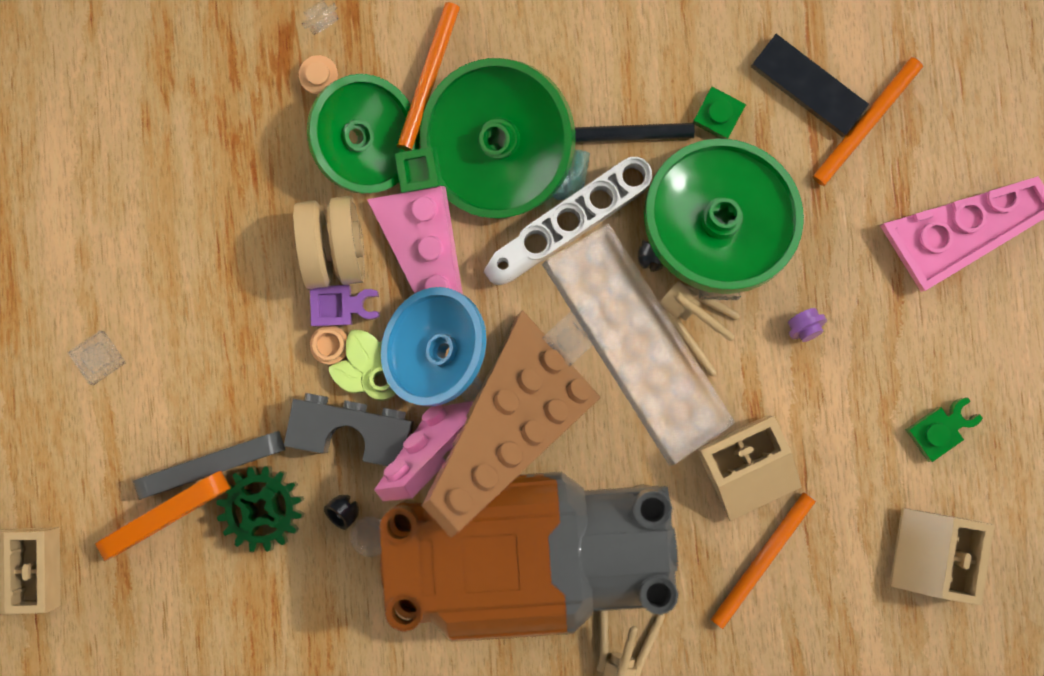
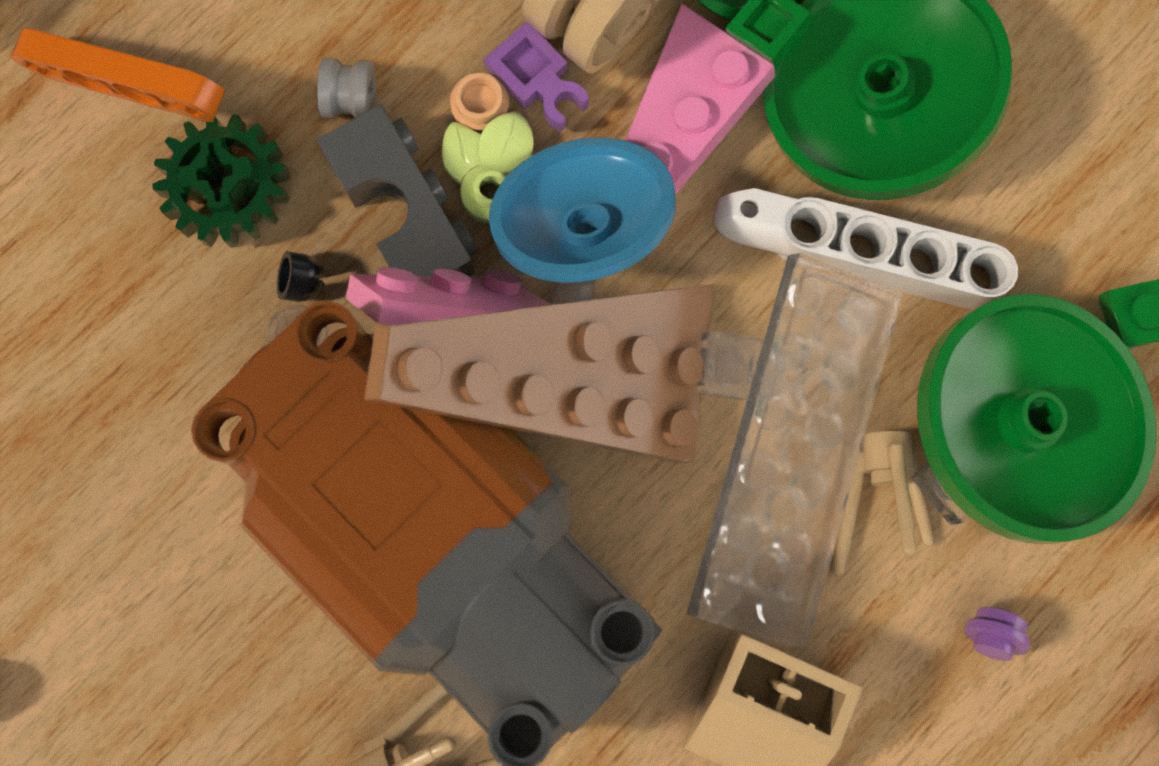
camera: 40 degrees right, 5 degrees down
dark grey beam [133,431,286,500] -> none
clear light blue arm [551,150,590,200] -> none
black bar [575,123,695,143] -> none
black hinge [637,240,664,272] -> none
none -> light grey wheel [317,58,376,119]

